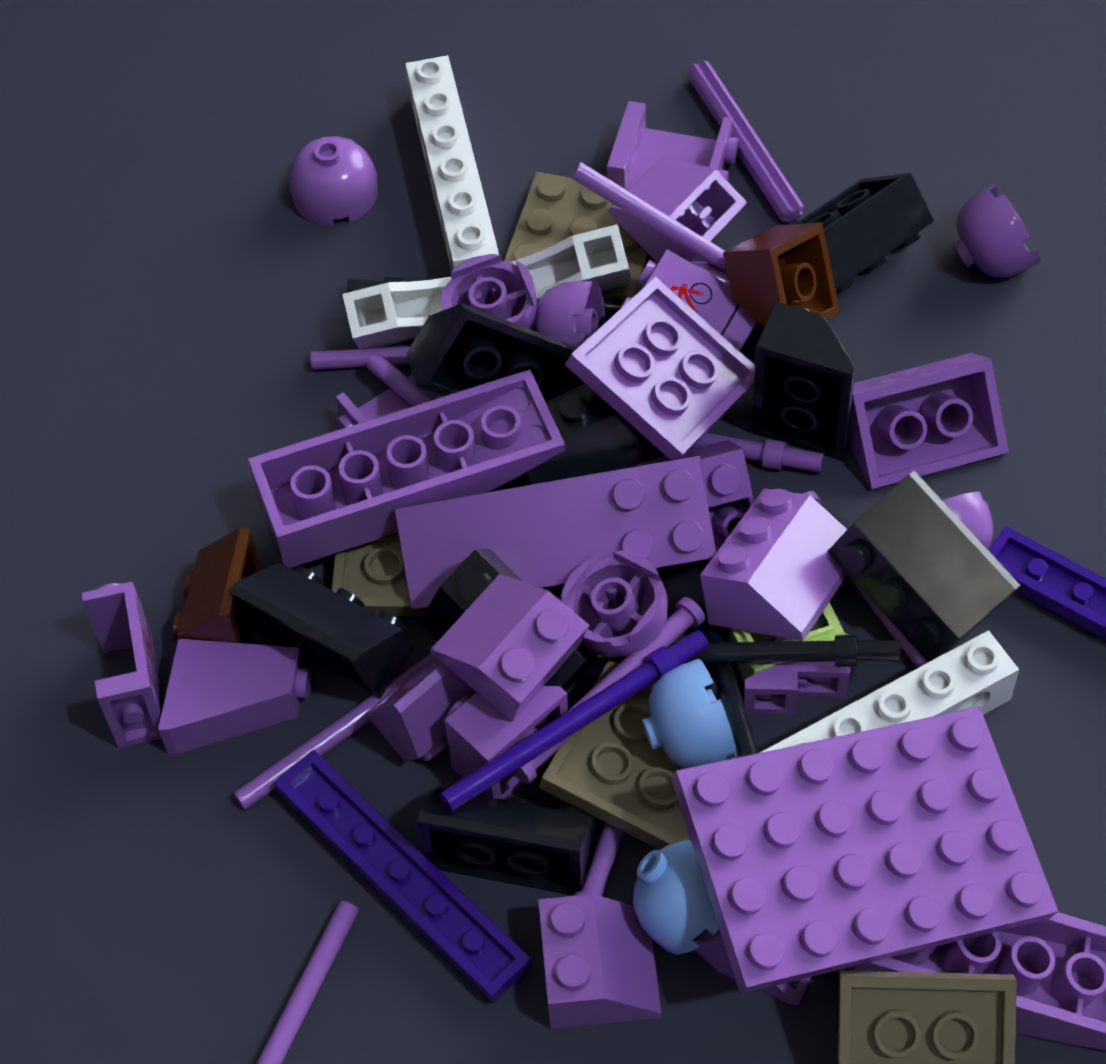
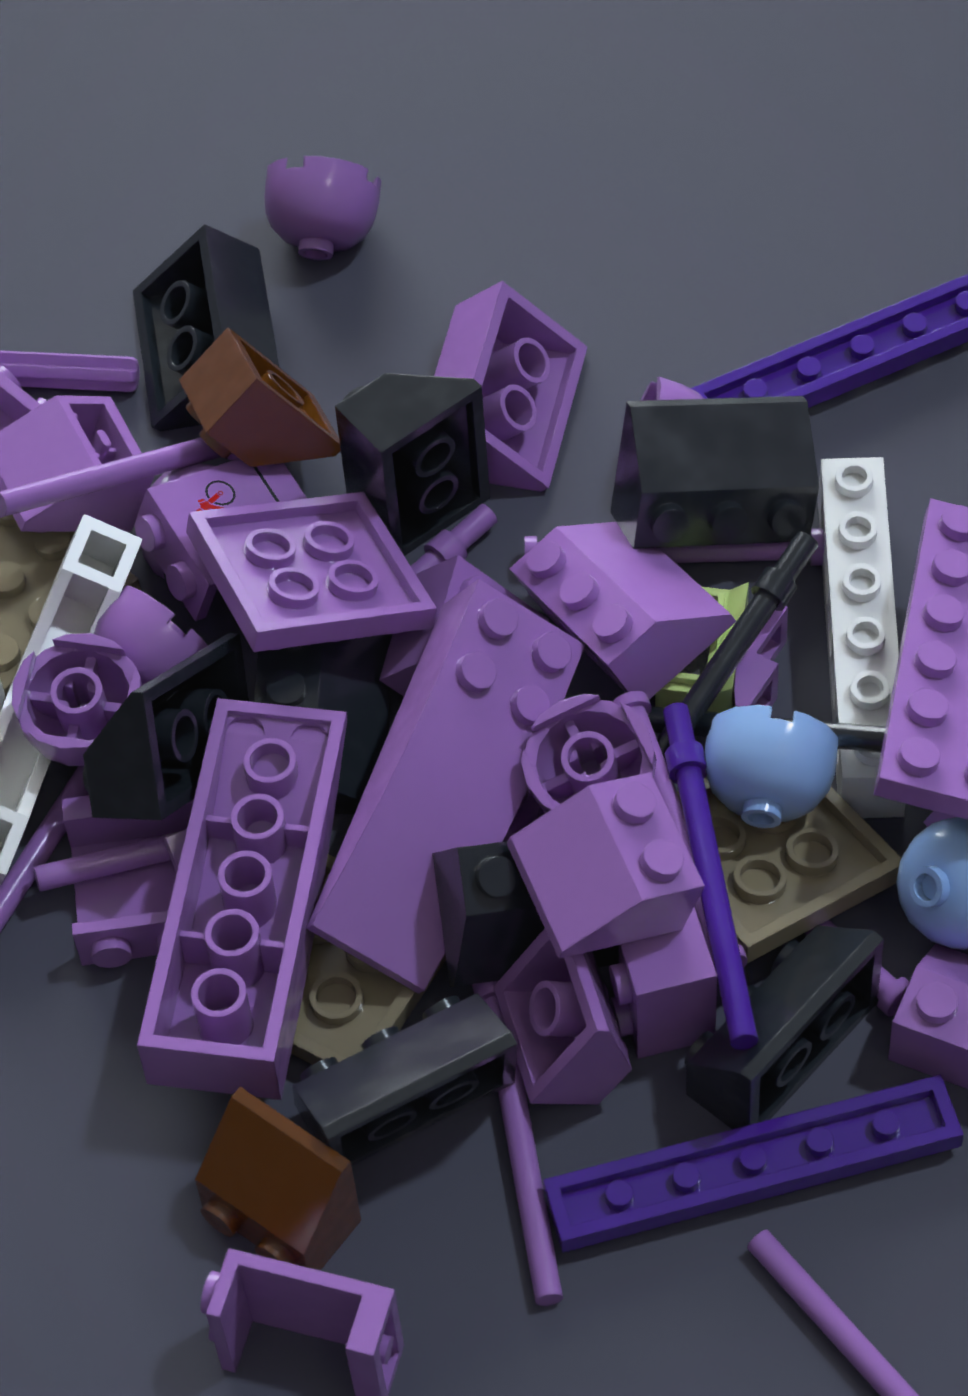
camera: 60 degrees left, 0 degrees up
medium lavender slope [158,639,312,754] -> none

